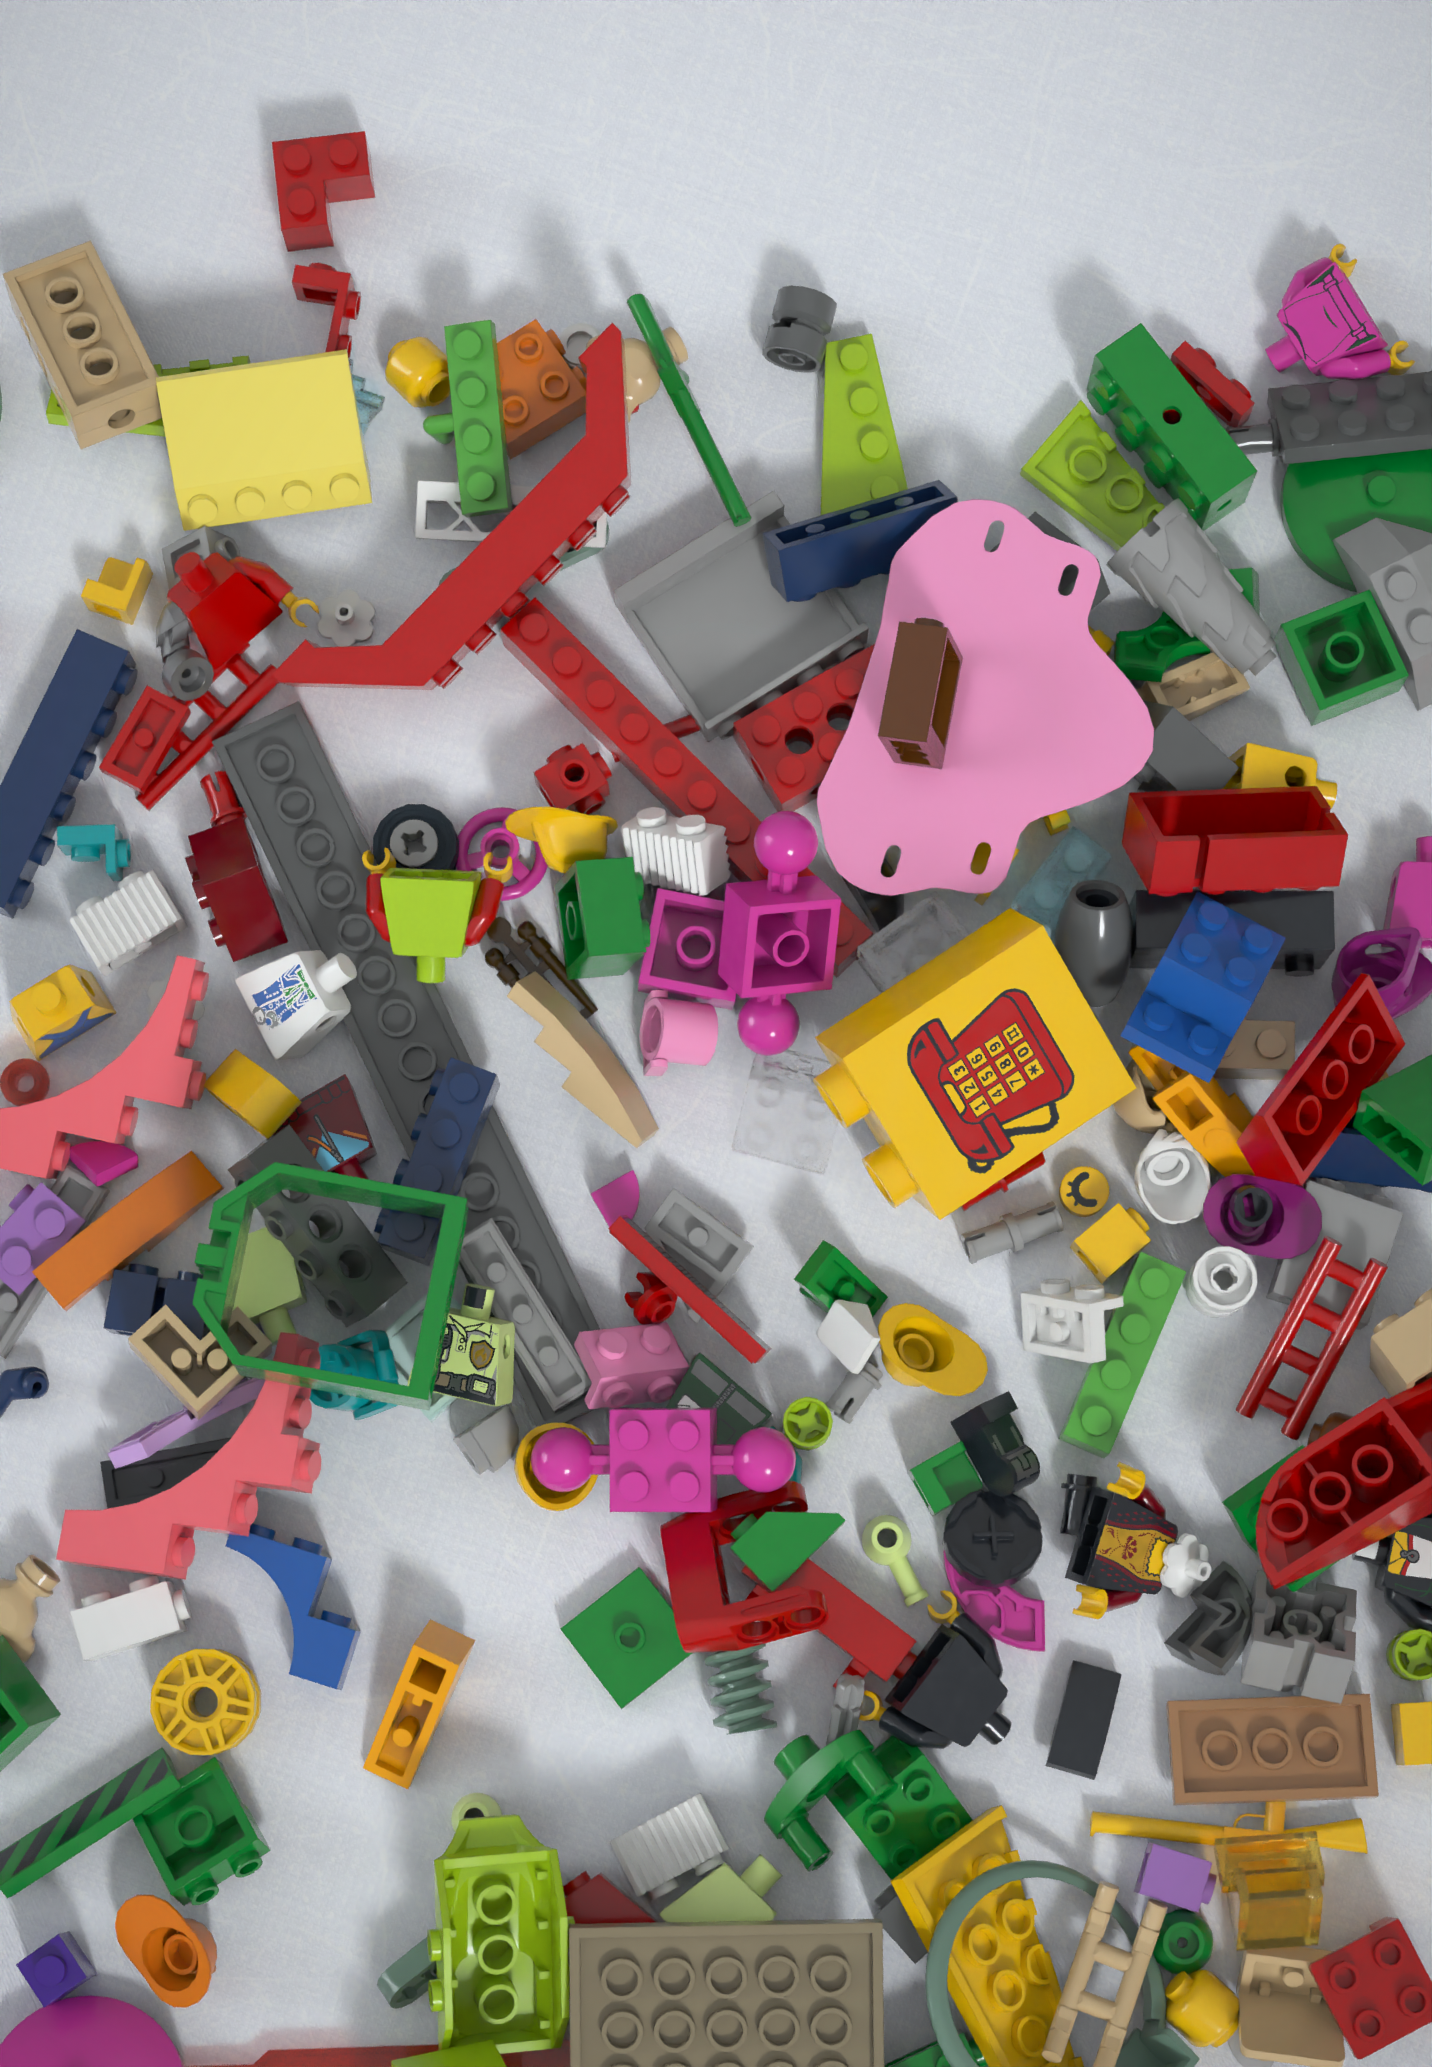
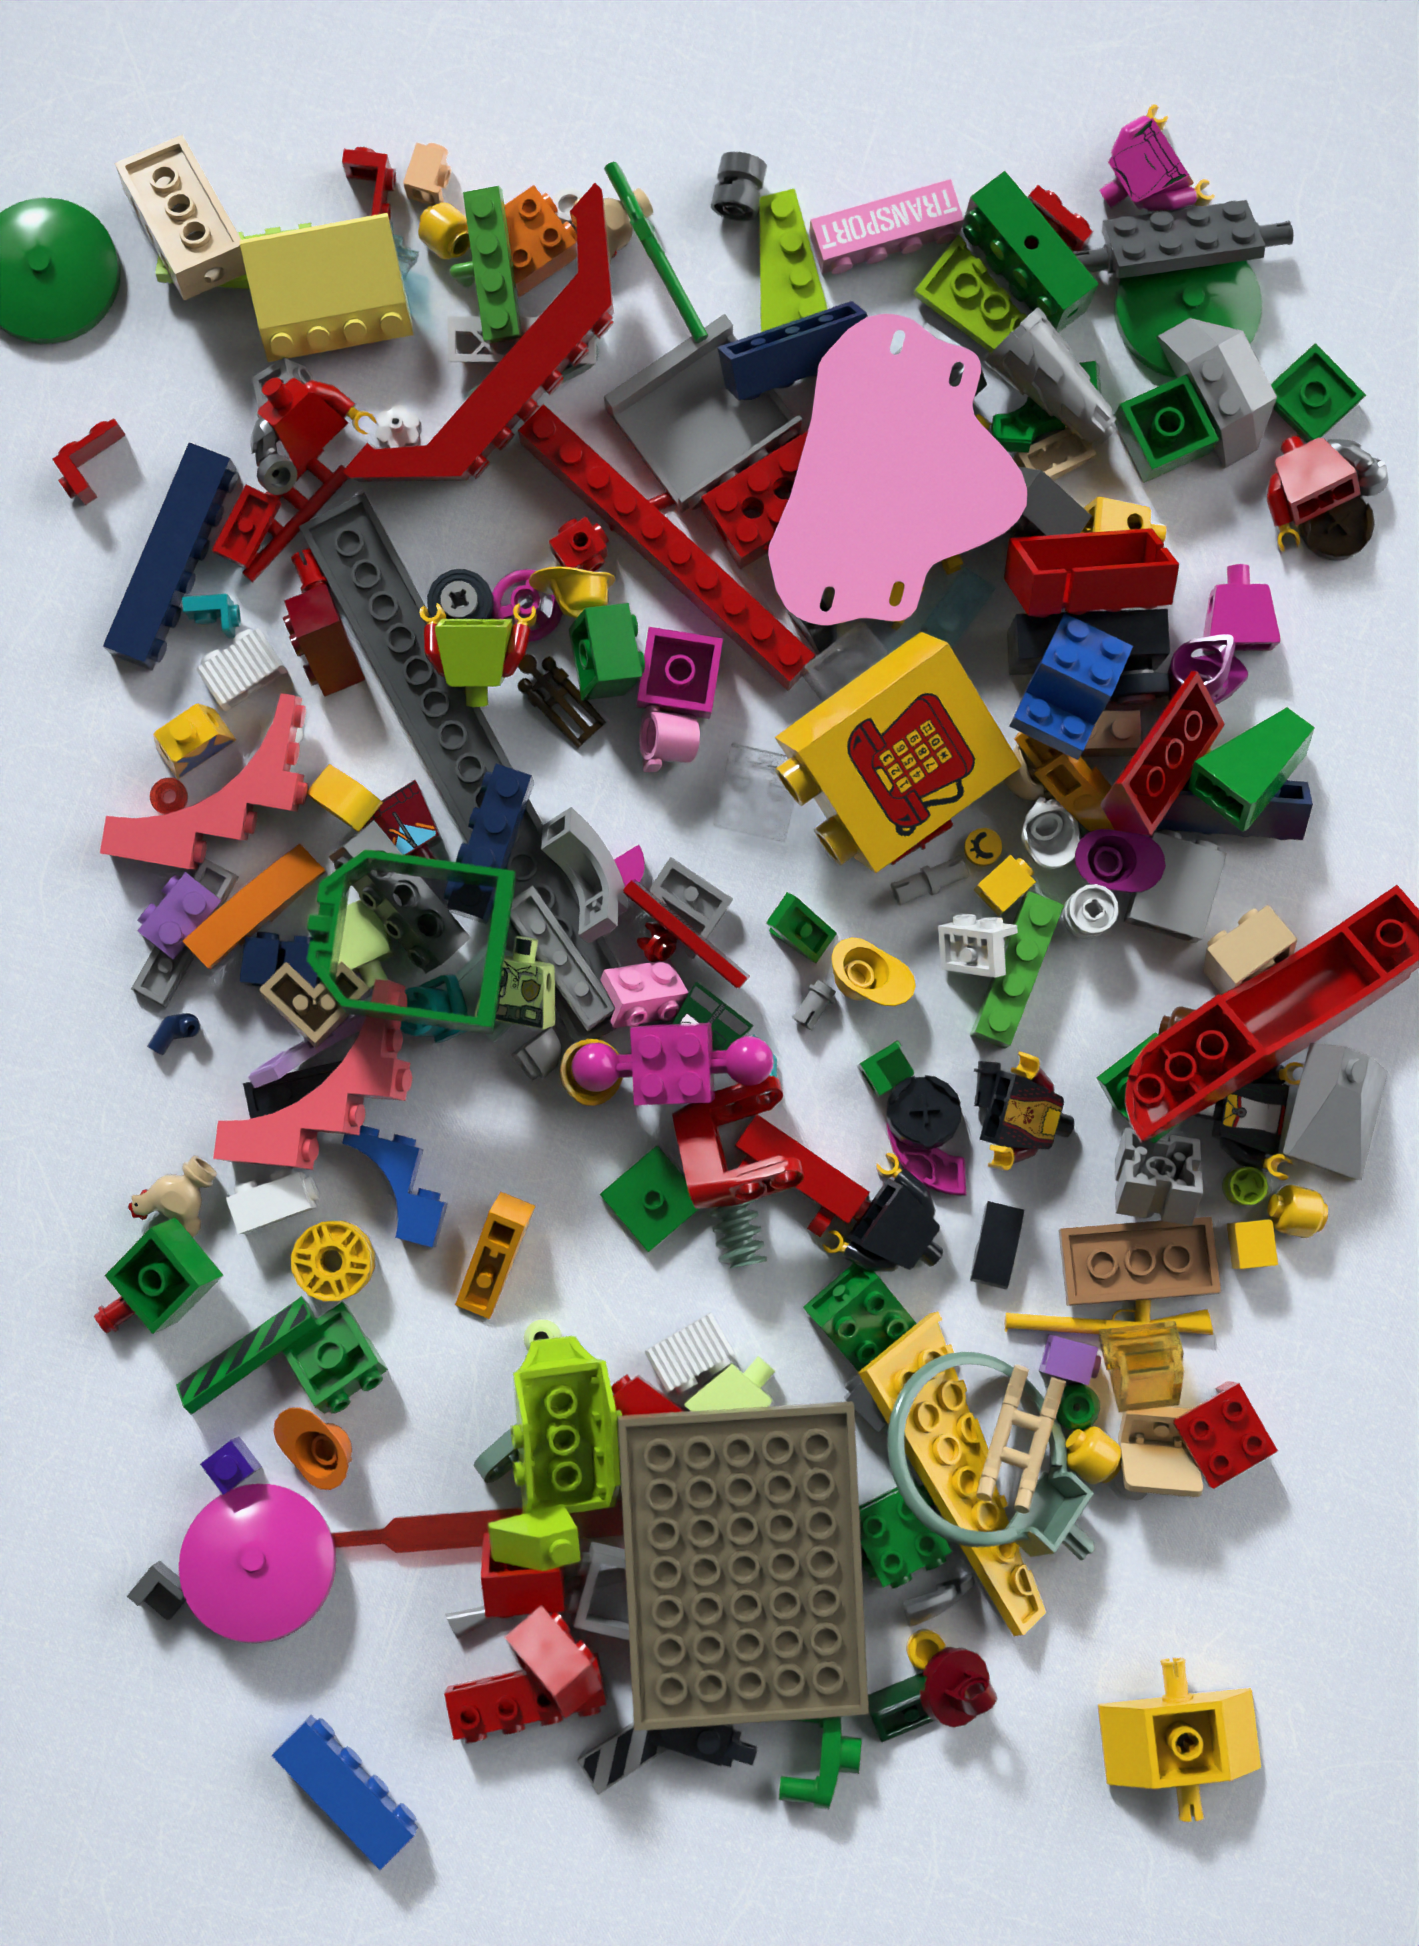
camera: 10 degrees left, 5 degrees up
dark pink tile [70,1141,138,1187] -> none
yellow panel [81,557,153,625] -> none
white torso [235,950,357,1061] -> none
red brick [272,131,375,252] -> none
tan slope [507,971,659,1148] -> none
white brick [621,807,731,896] -> none
dark pink brick [718,811,841,1056] -> none
green slope [730,1512,846,1593] -> none
green connector [764,1730,899,1872] -> none
lime wheel [782,1397,833,1451] -> none
white slope [817,1300,880,1374] -> none
light grey axle [826,1673,865,1745] -> none
yellowish green bar [862,1515,929,1607] -> none
reddish brown window [878,618,963,769] -> none
black leg [950,1391,1040,1497] -> none
dark grey piece [1054,880,1134,1007] -> none
white plant [1160,1533,1211,1598] -> none
dark grey brick [1164,1561,1253,1675] -> none
black hinge [1229,1185,1273,1227] -> none
red bar [1236,1236,1388,1440] -> none
none -> light nougat brick [403,142,451,206]
none -> light grey arch [541,807,628,944]
none -> bright pink brick [809,179,964,274]
none -> black wheel [1109,670,1170,705]

